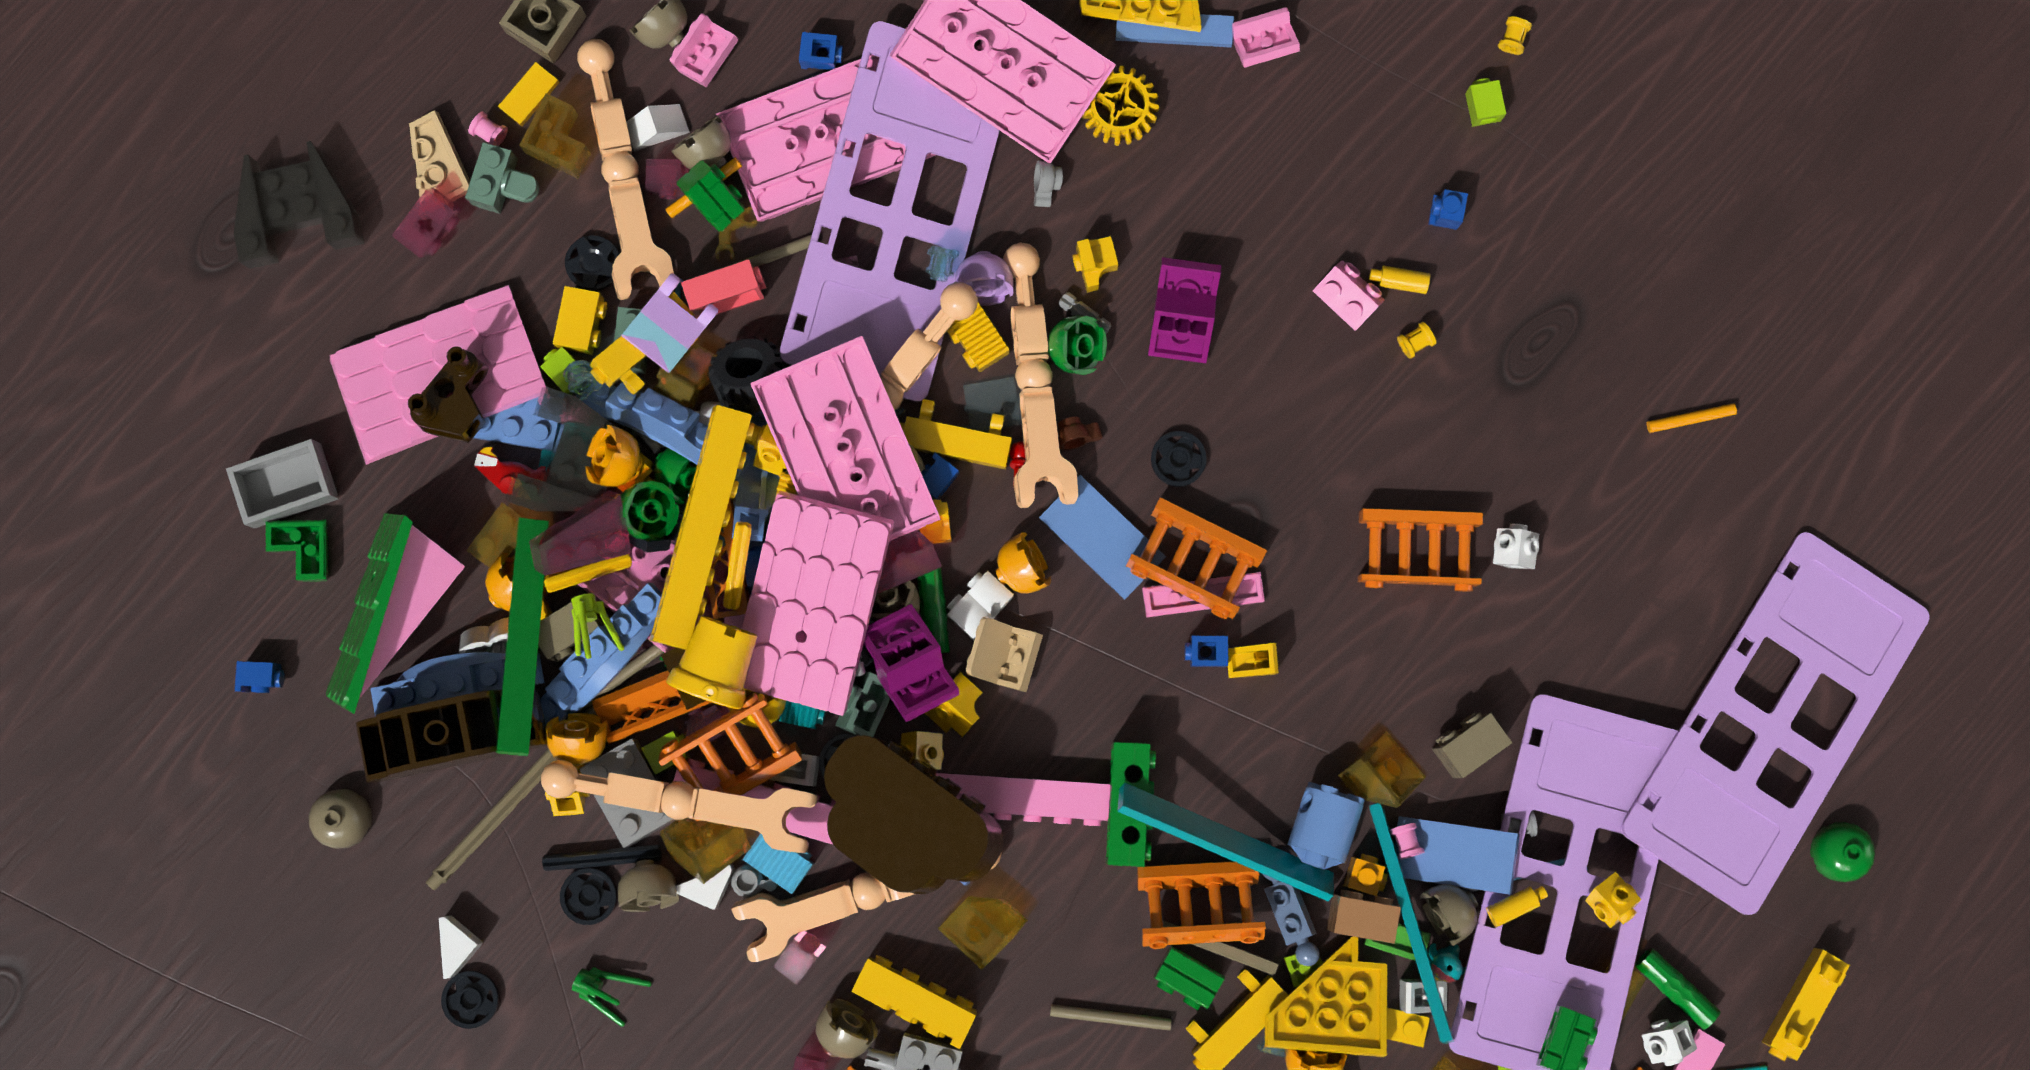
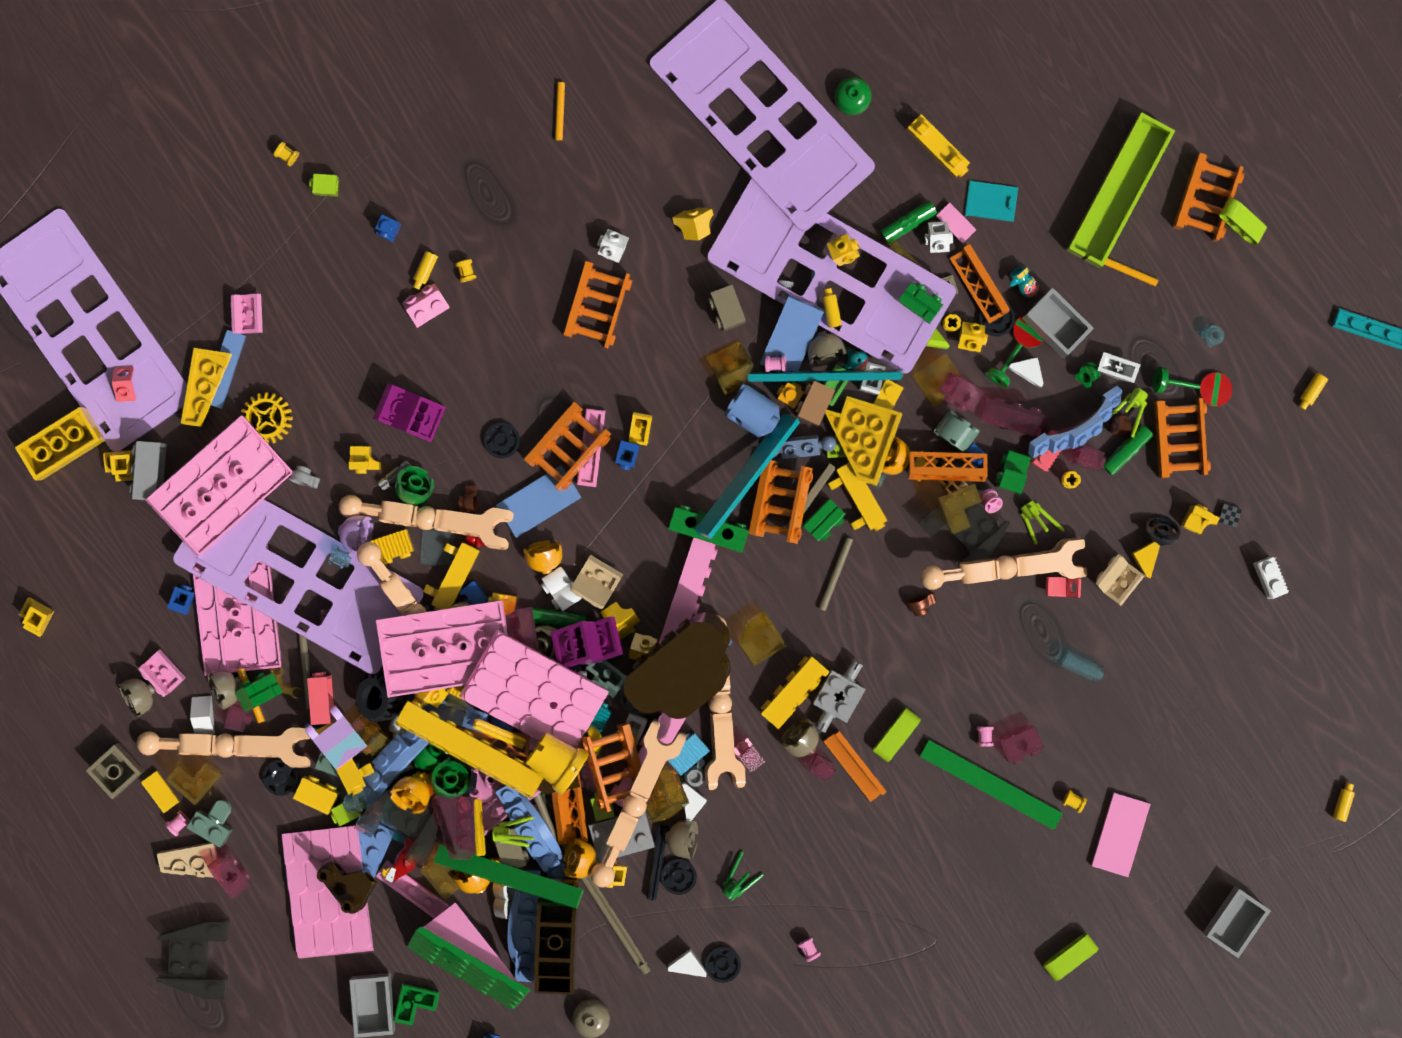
camera: 80 degrees left, 5 degrees up
none -> bright pink tile [376,860,449,919]
none -> yellow brick [672,207,714,241]

